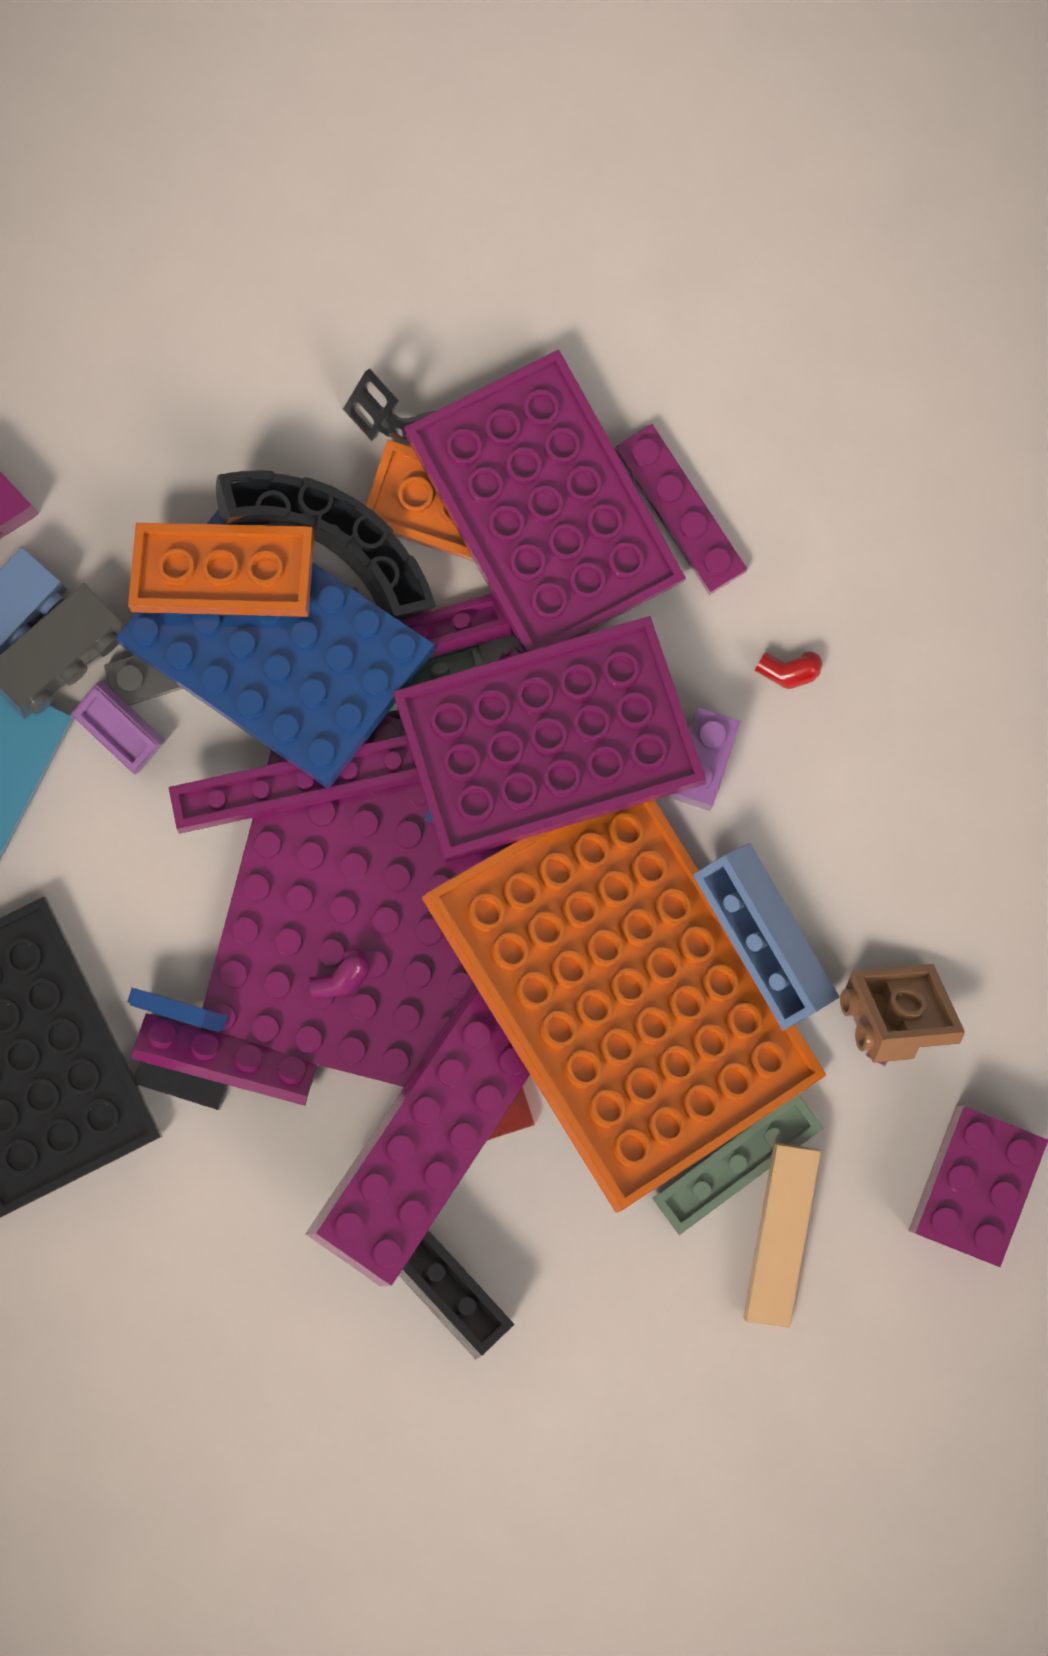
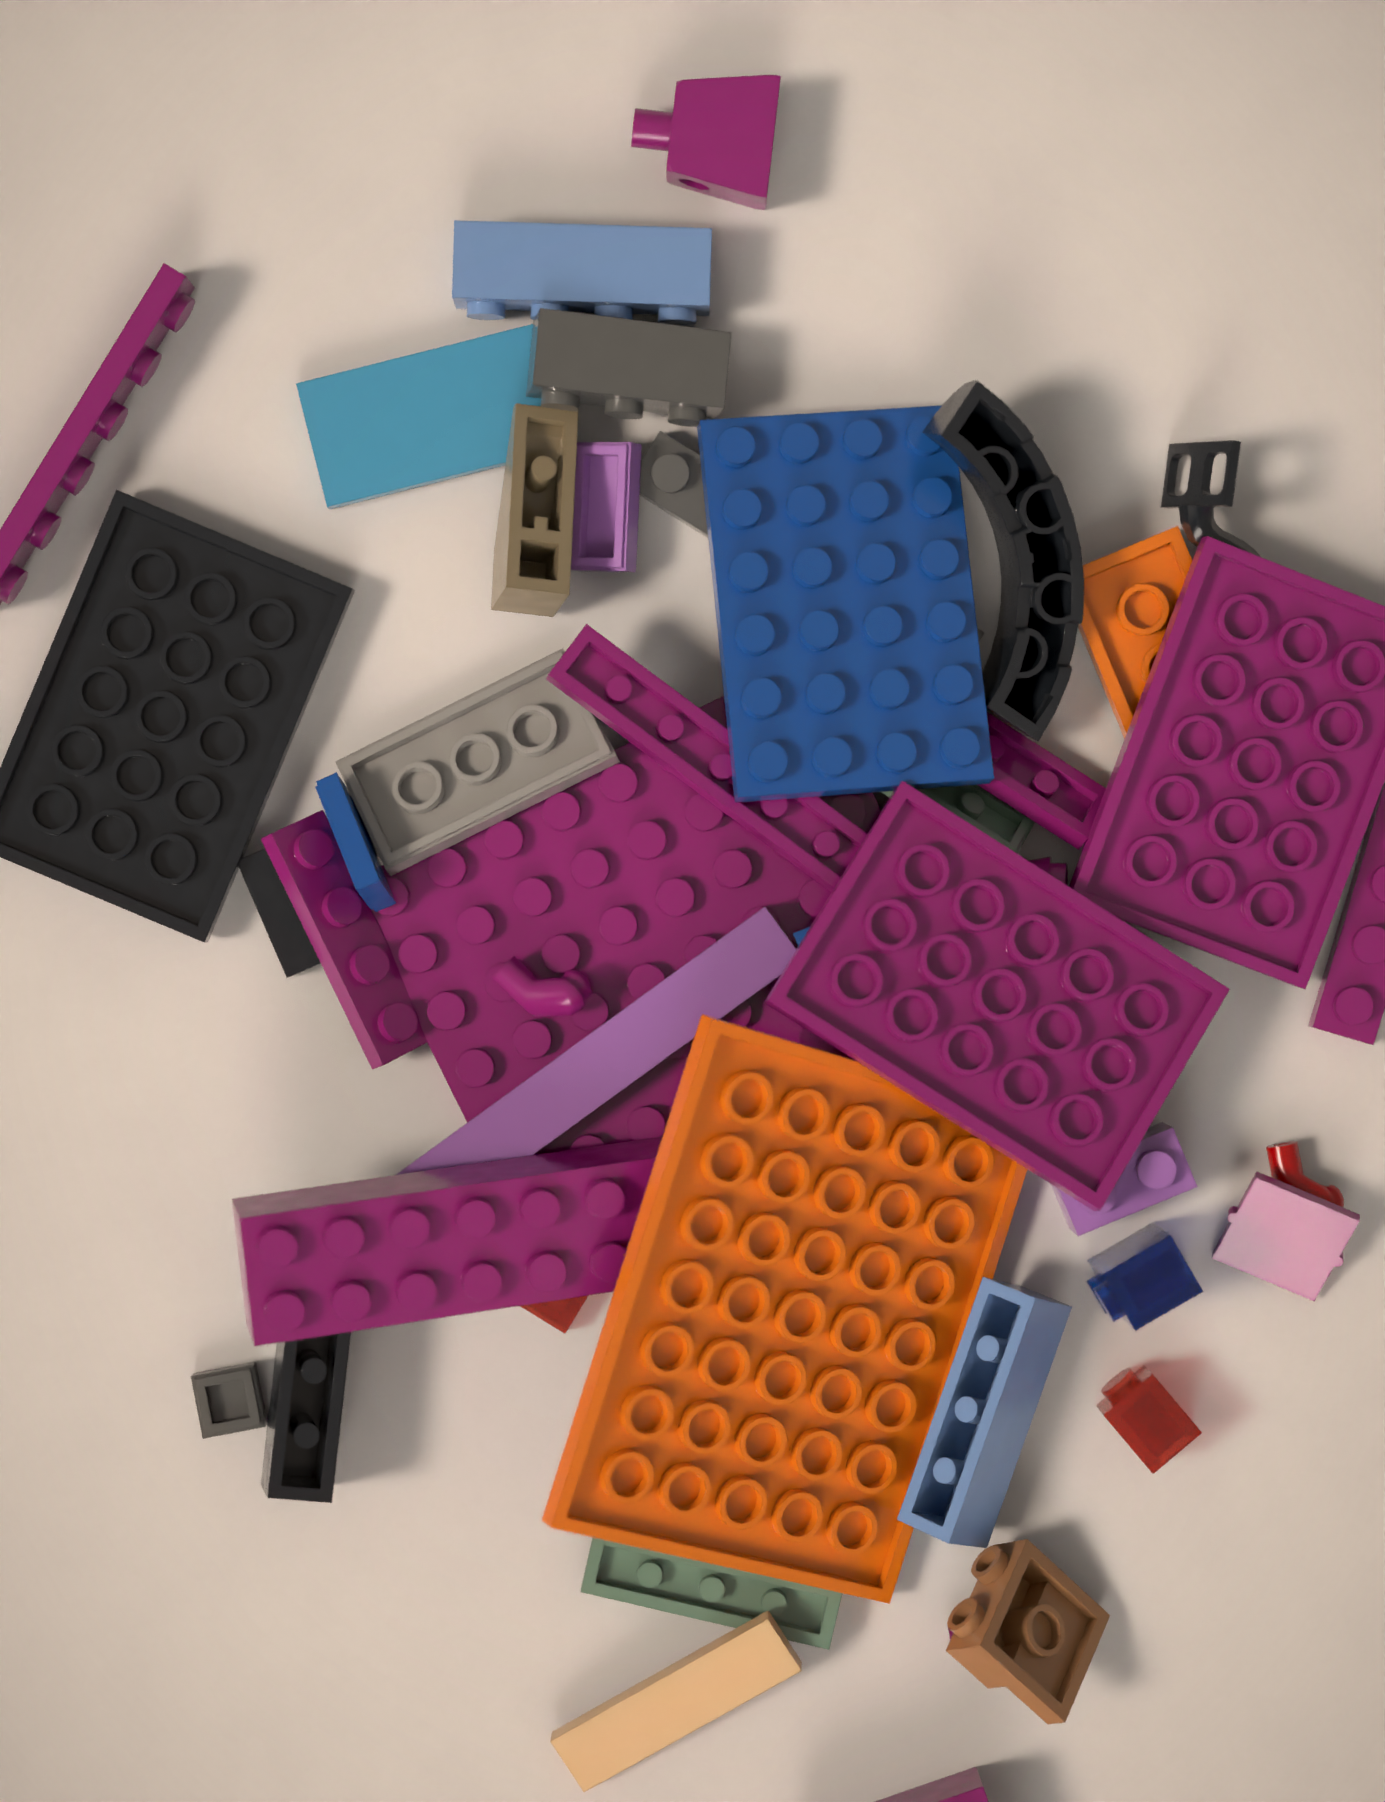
camera: 50 degrees right, 5 degrees up
orange plate [128,522,315,617] -> none
none -> dark grey tile [191,1361,268,1439]
none -> light grey tile [335,648,620,876]
none -> medium lavender tile [396,906,796,1175]
none -> dark tan slope [491,403,579,617]
none -> clear blue brick [1086,1222,1203,1331]
none -> clear red brick [1096,1365,1202,1474]
none -> piece [1212,1171,1360,1301]

